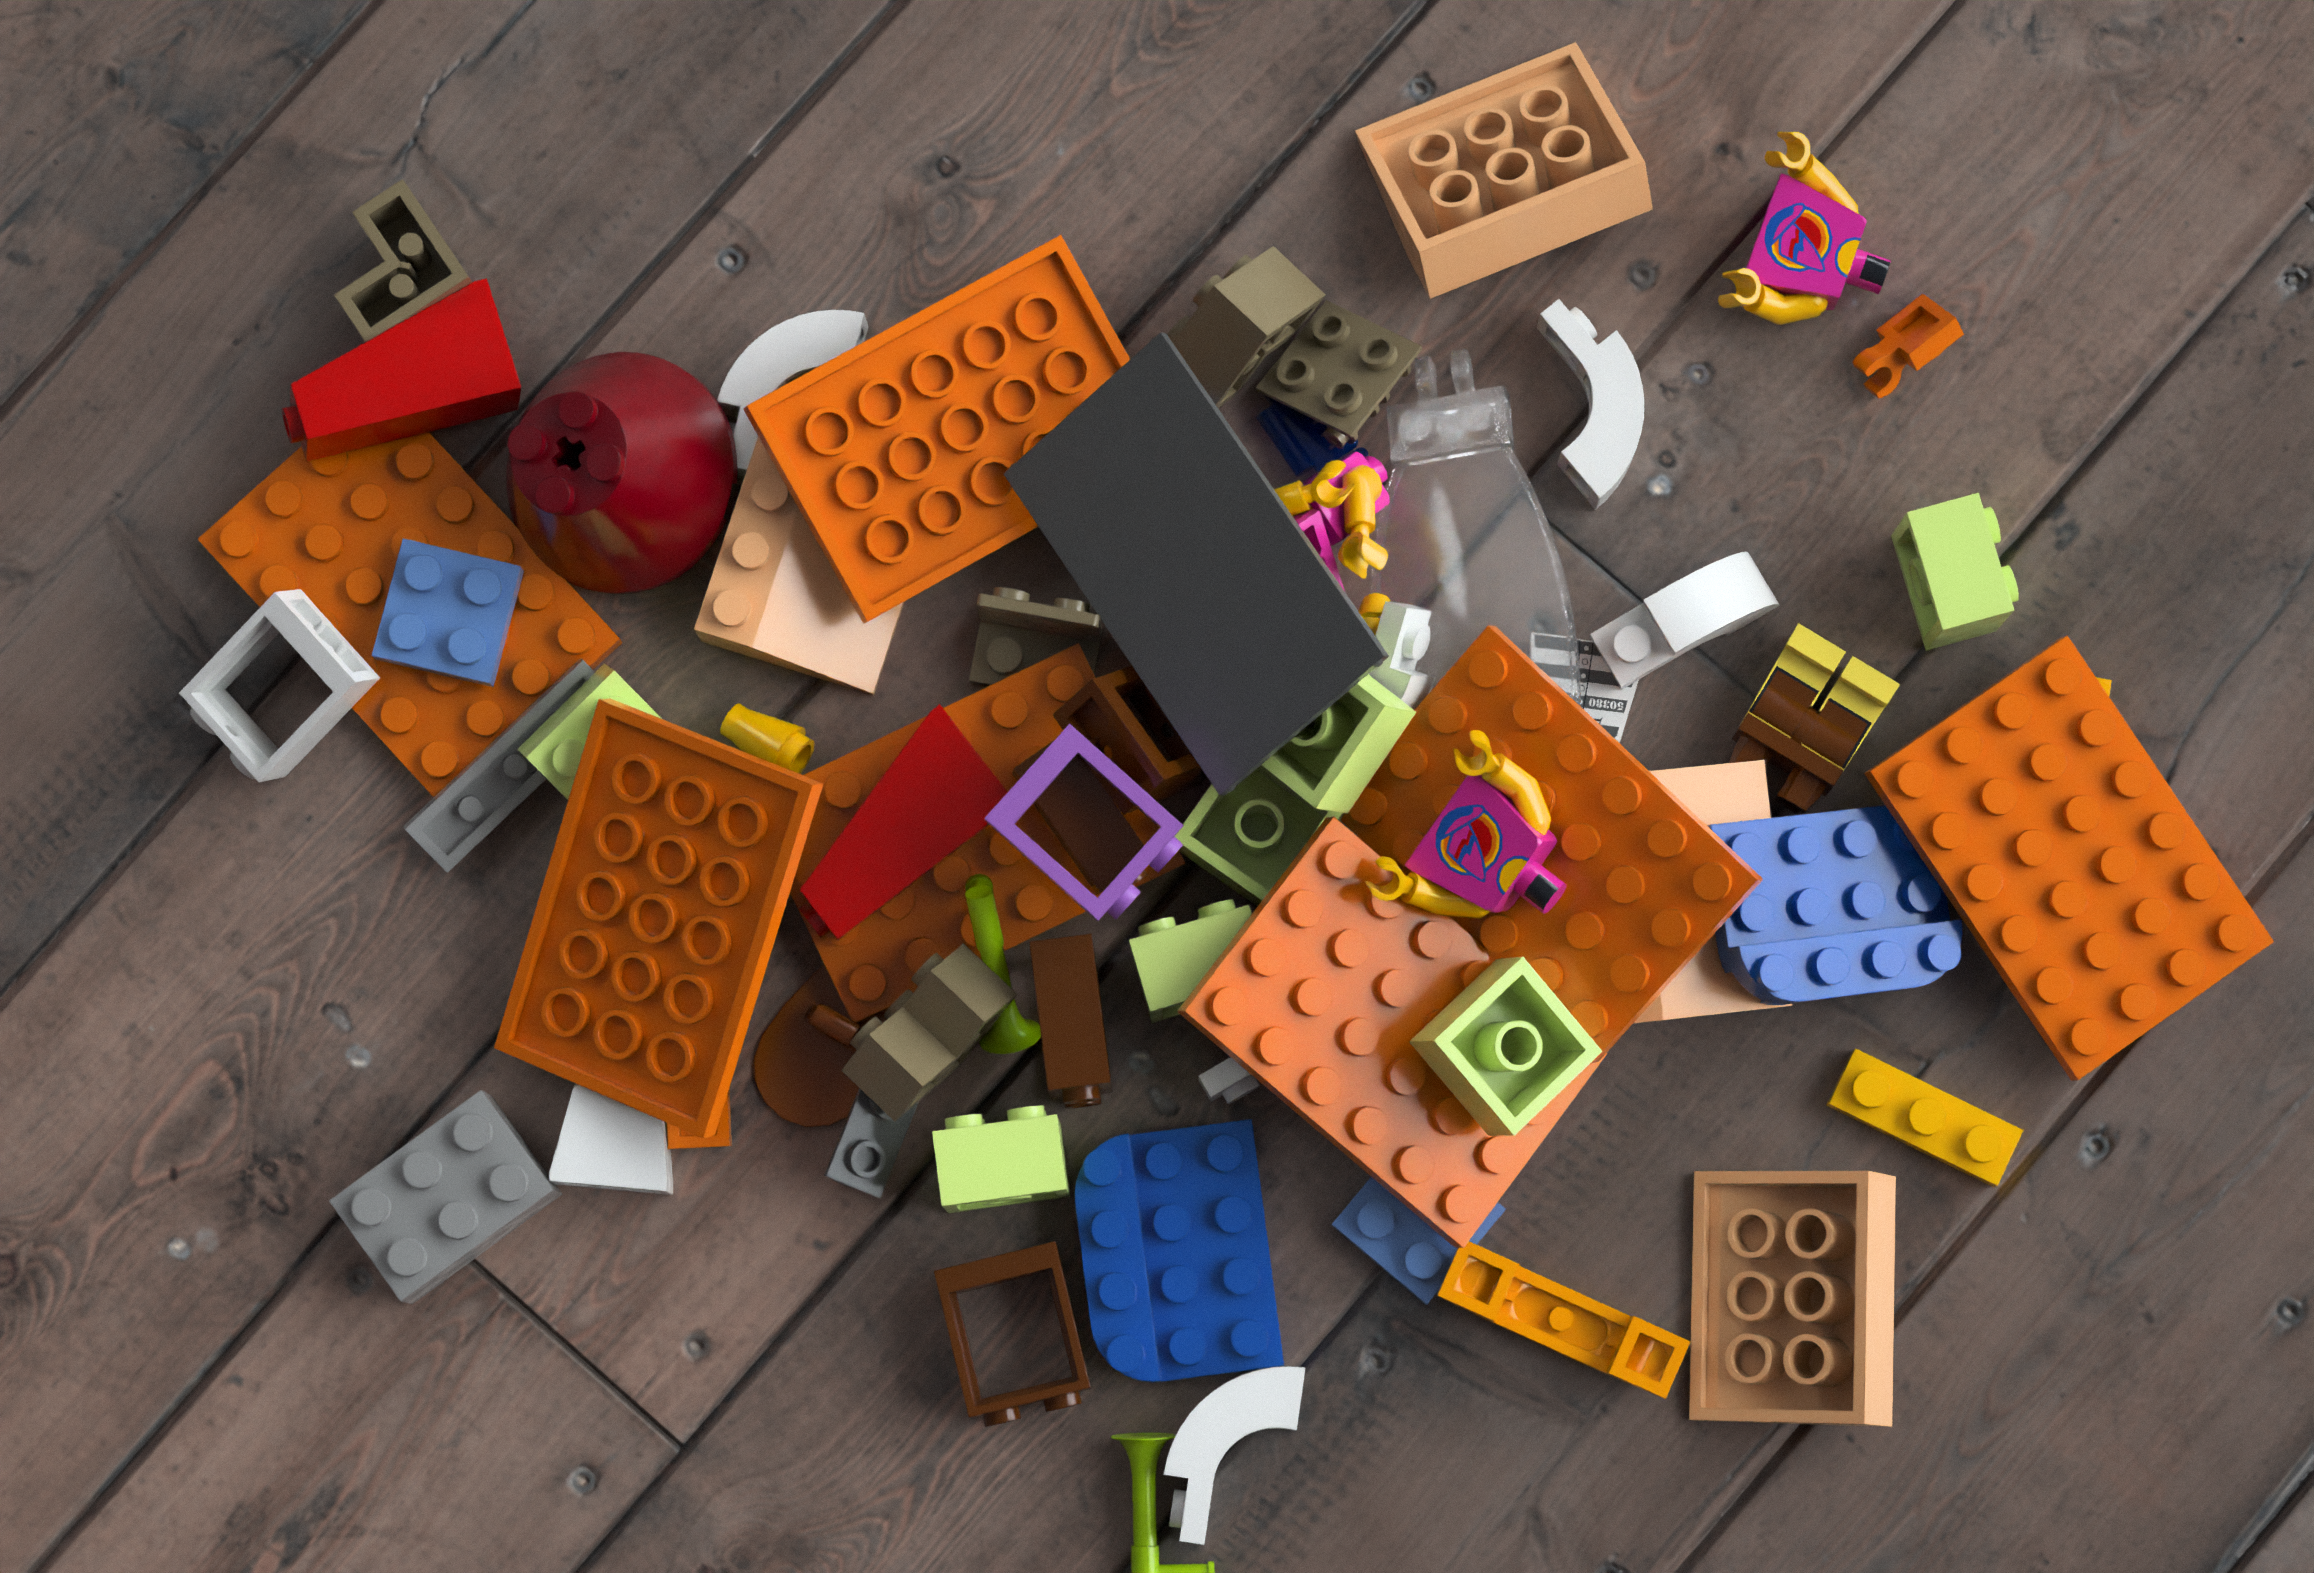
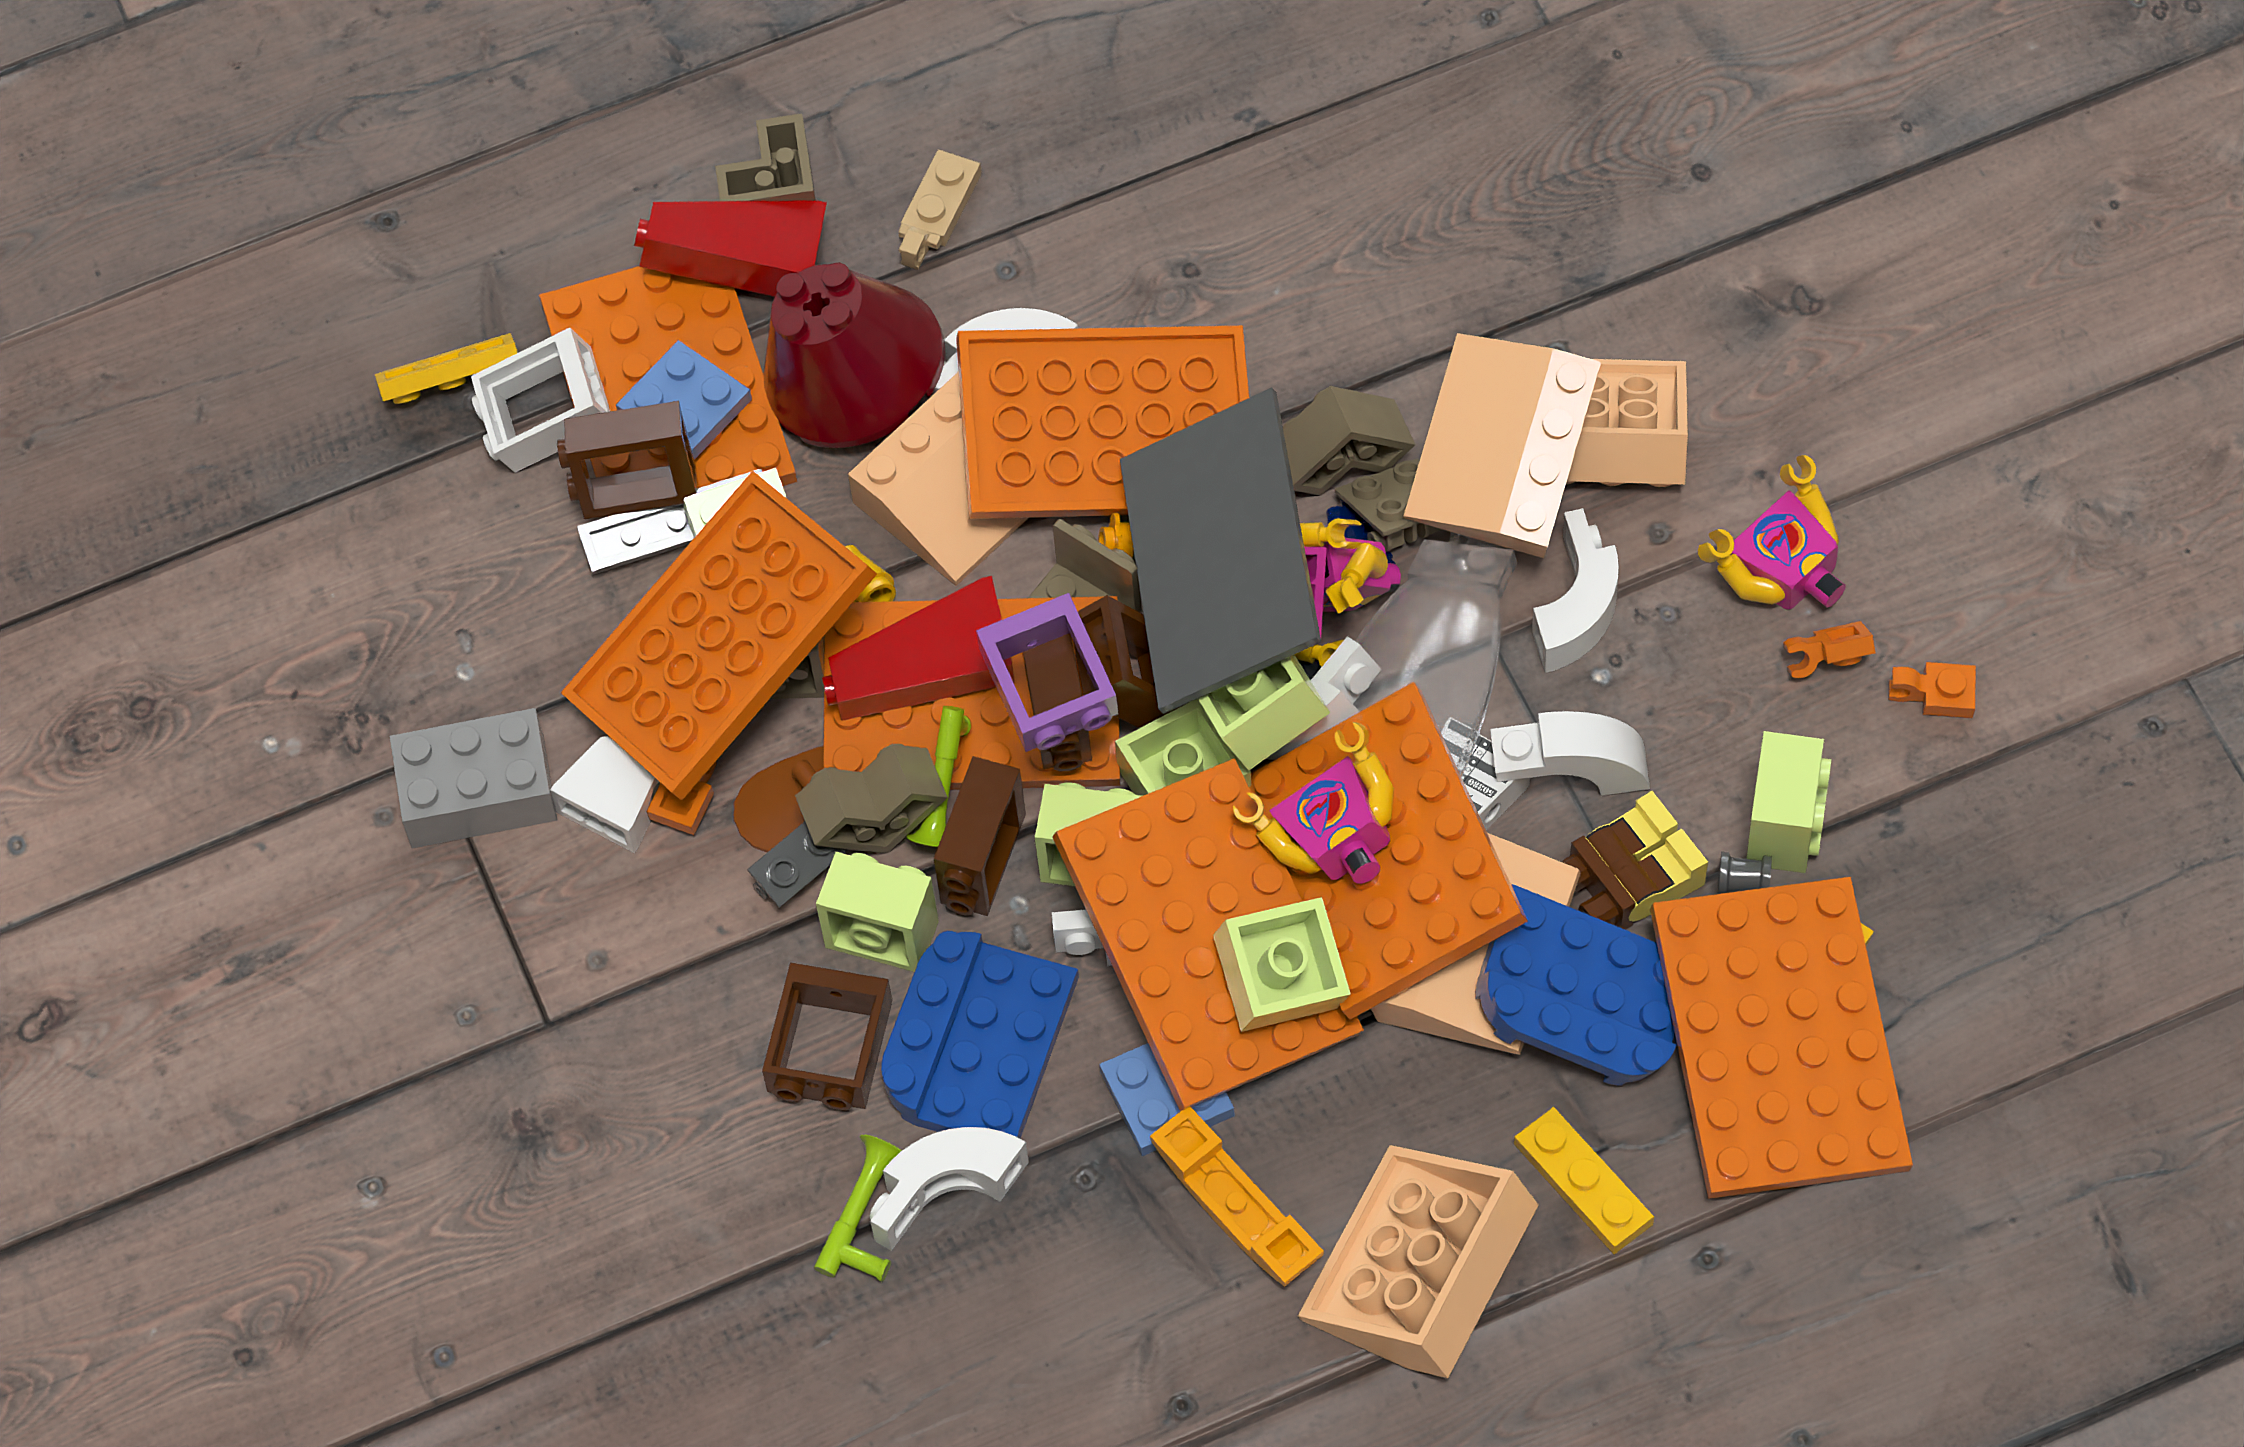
camera: 25 degrees right, 20 degrees down
none -> yellow plate [375,333,518,404]
none -> window [557,401,698,519]
none -> tan hinge [898,149,982,270]
none -> light orange plate [1098,513,1134,558]
none -> light nougat slope [1403,333,1601,558]
none -> dark grey bush [1717,851,1772,894]
none -> orange plate [1888,662,1976,718]

